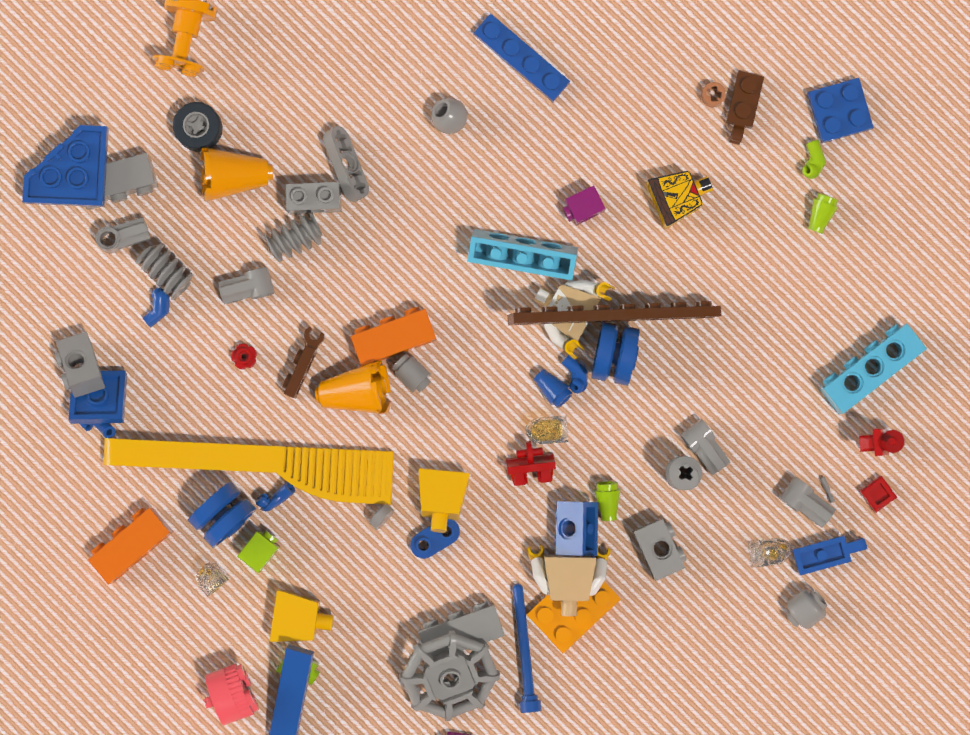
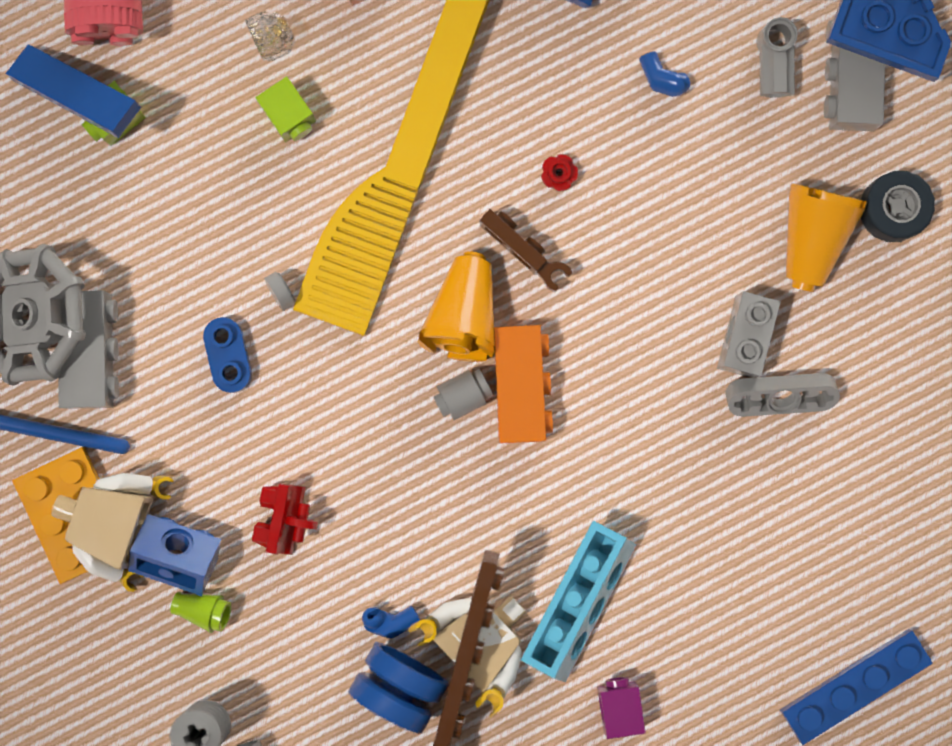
camera: 100 degrees right, 0 degrees up
light grey piece [135,243,193,300] -> none
blue wheel [187,481,256,548] -> none
light grey piece [218,267,275,304] -> none
blue arm [256,482,295,512] -> none
light grey piece [264,212,323,262] -> none
yellow torso [270,589,334,642] -> none
yellow torso [419,468,470,533] -> none
light grey piece [431,97,468,135] -> none
rock [525,416,568,445] -> none
blue cone [534,369,573,408] -> none
light grey brick [632,518,687,581] -> none

